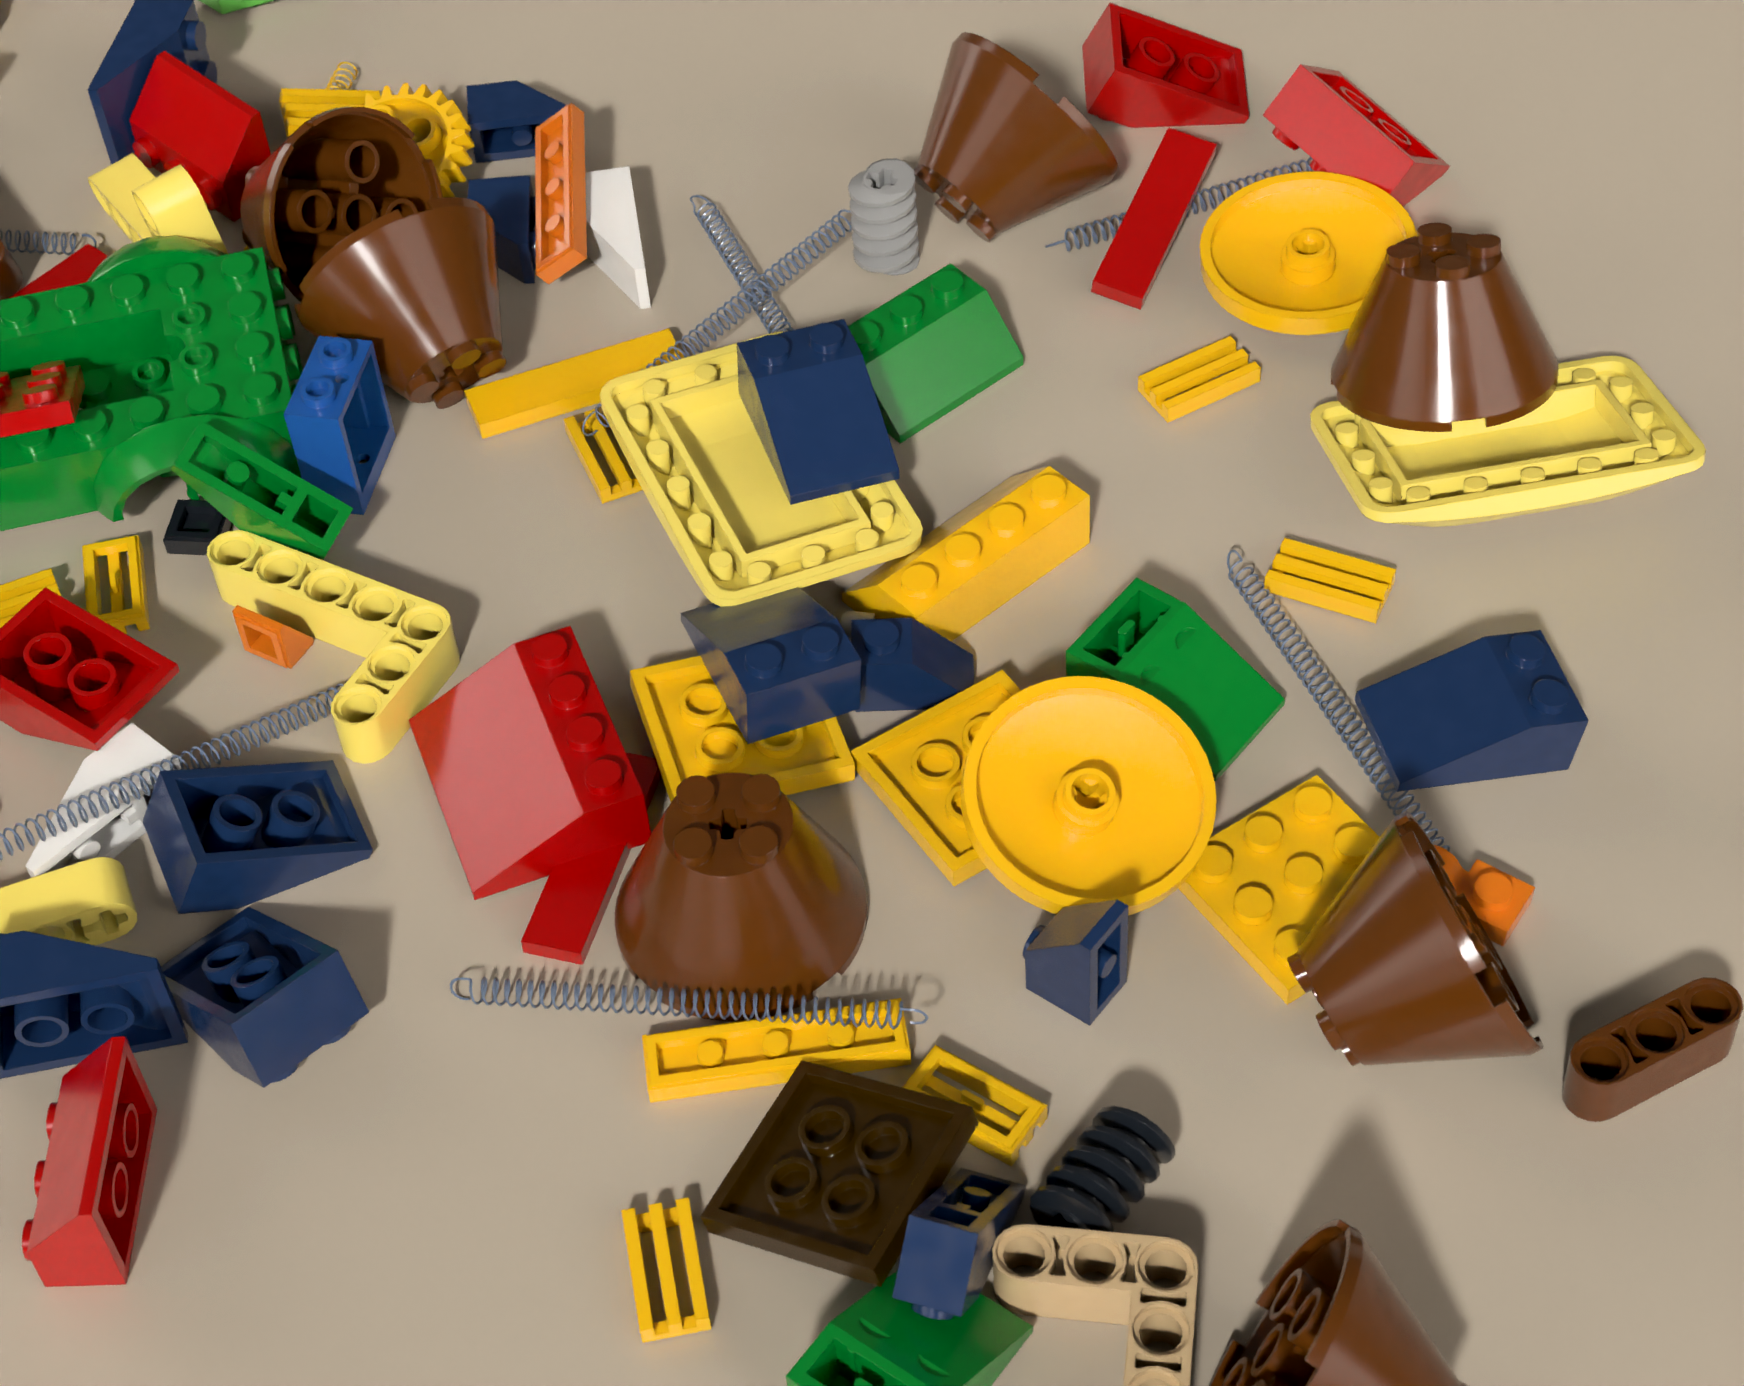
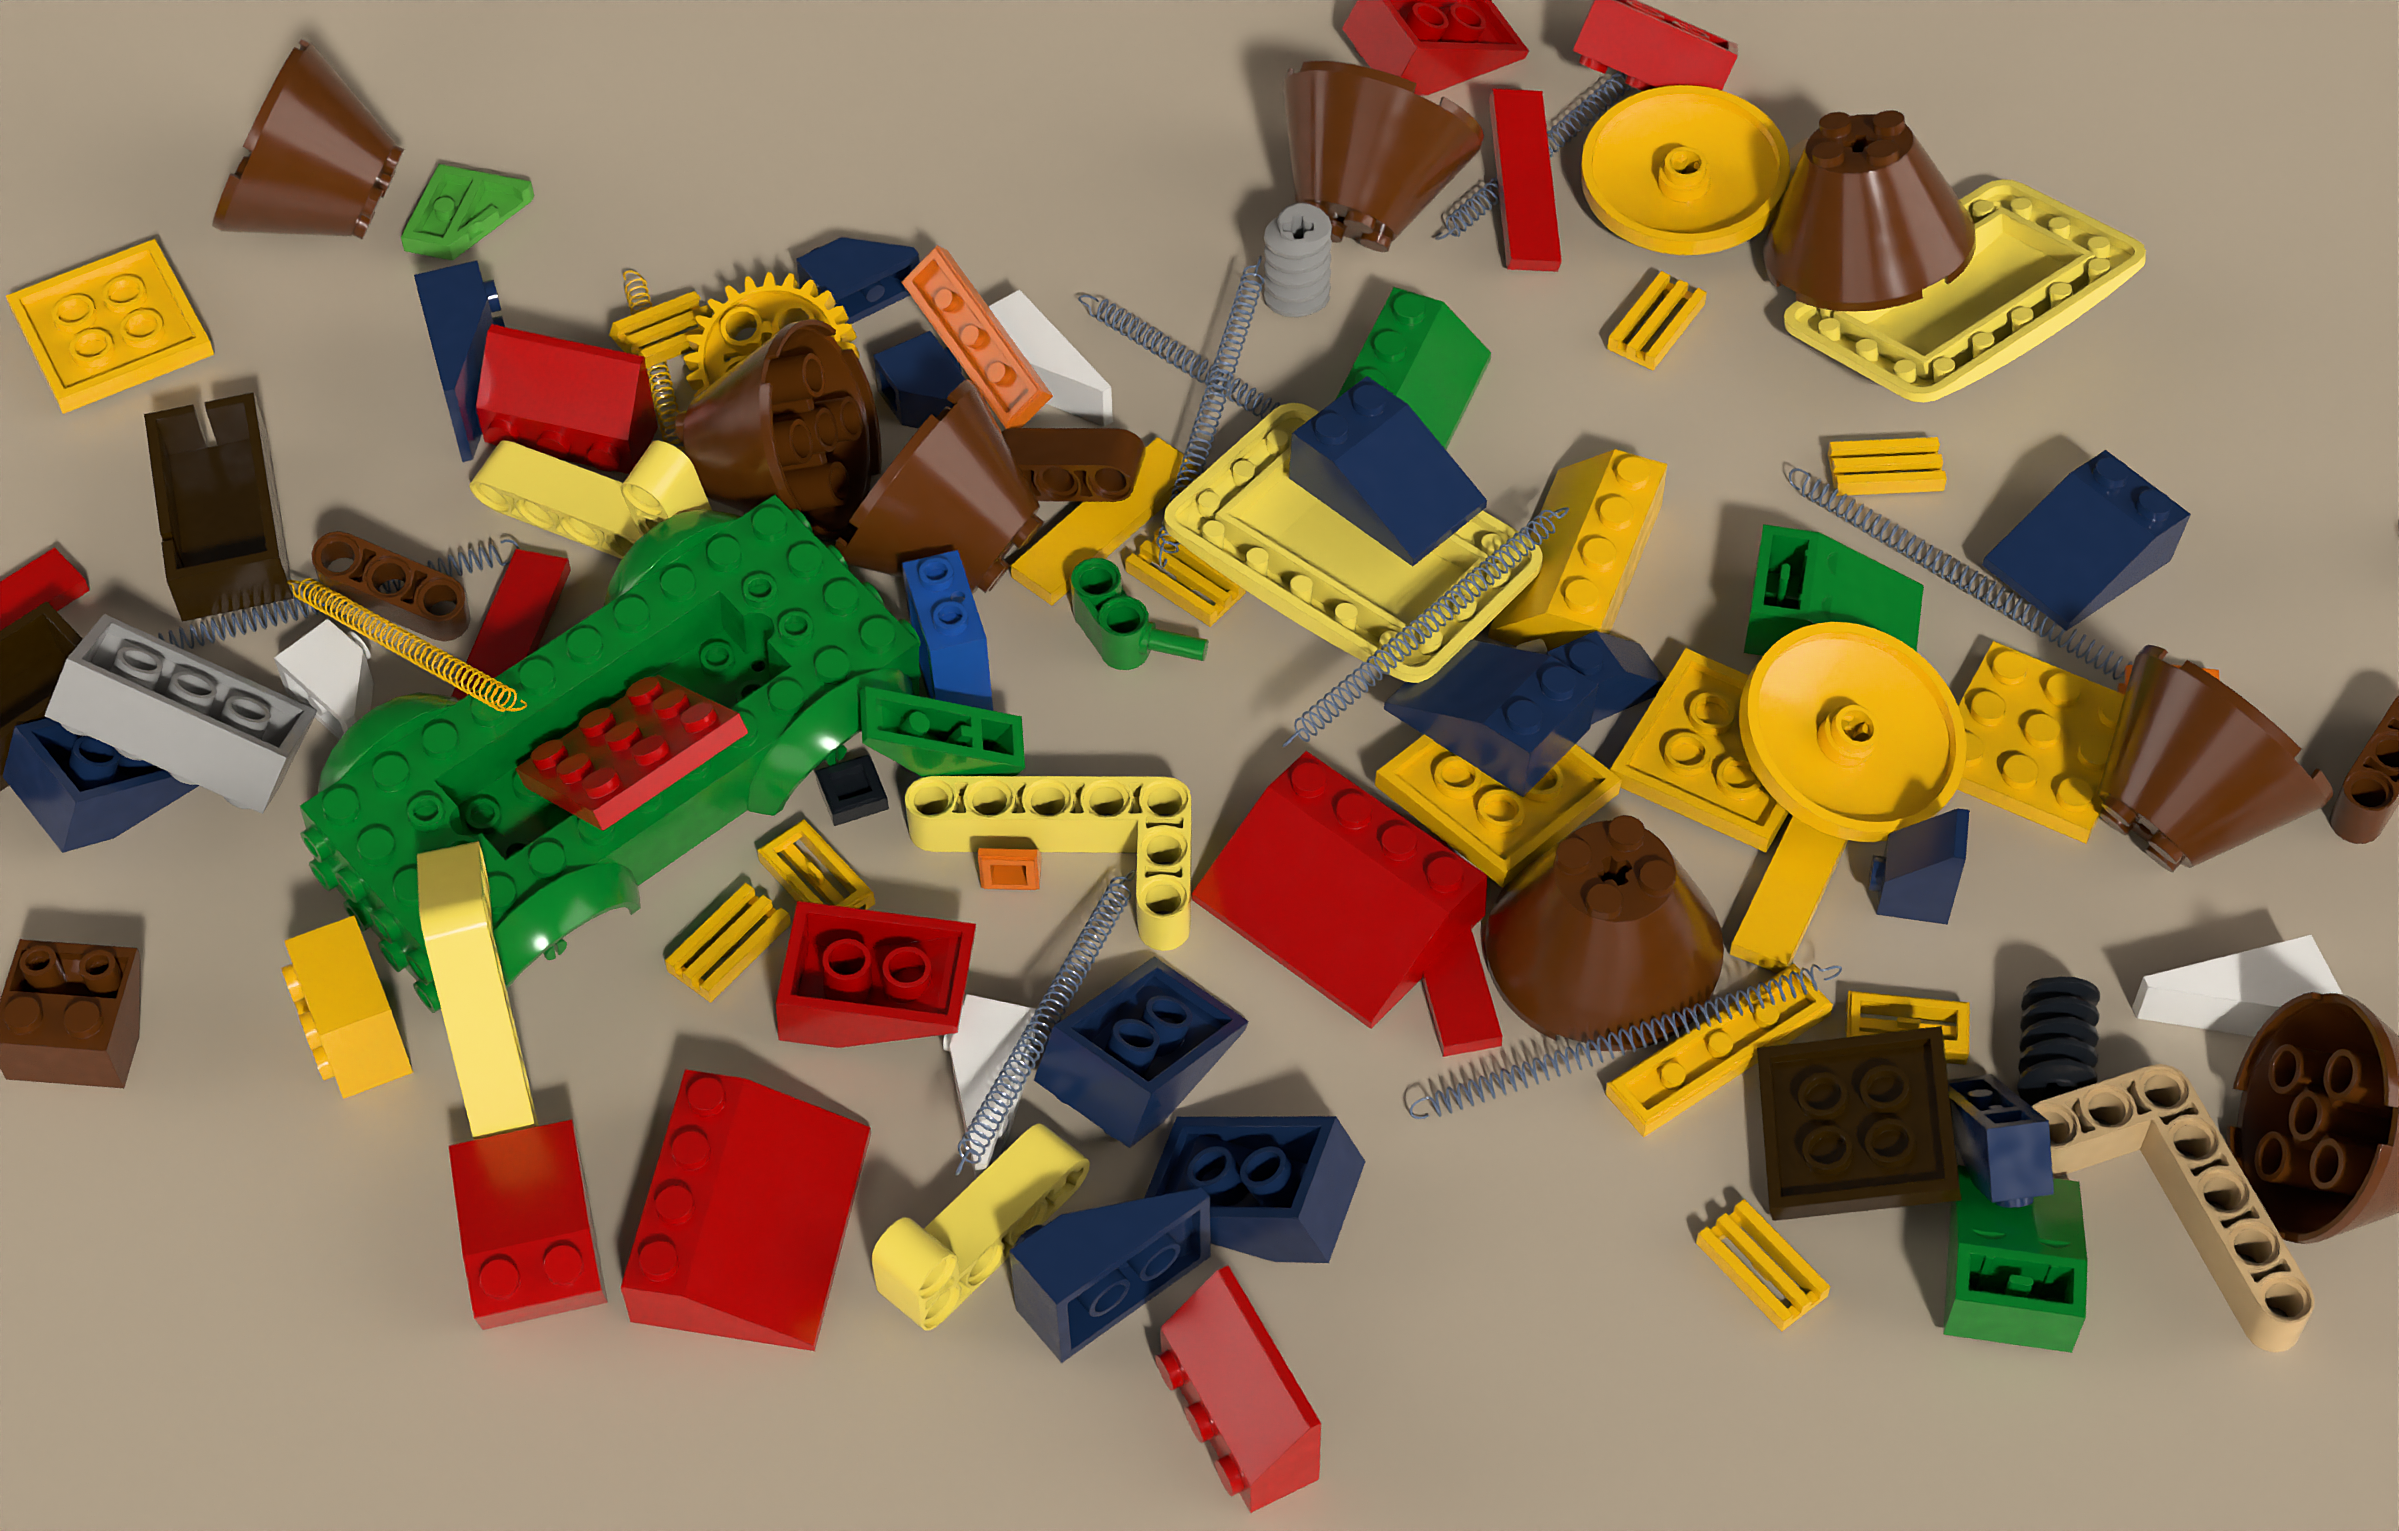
camera: 30 degrees left, 5 degrees up
none -> reddish brown beam [1002,428,1146,502]
none -> green beam [1071,558,1208,670]
none -> sand blue piece [1282,507,1569,747]
none -> yellow tile [1729,816,1848,973]
none -> white slope [2132,935,2343,1037]

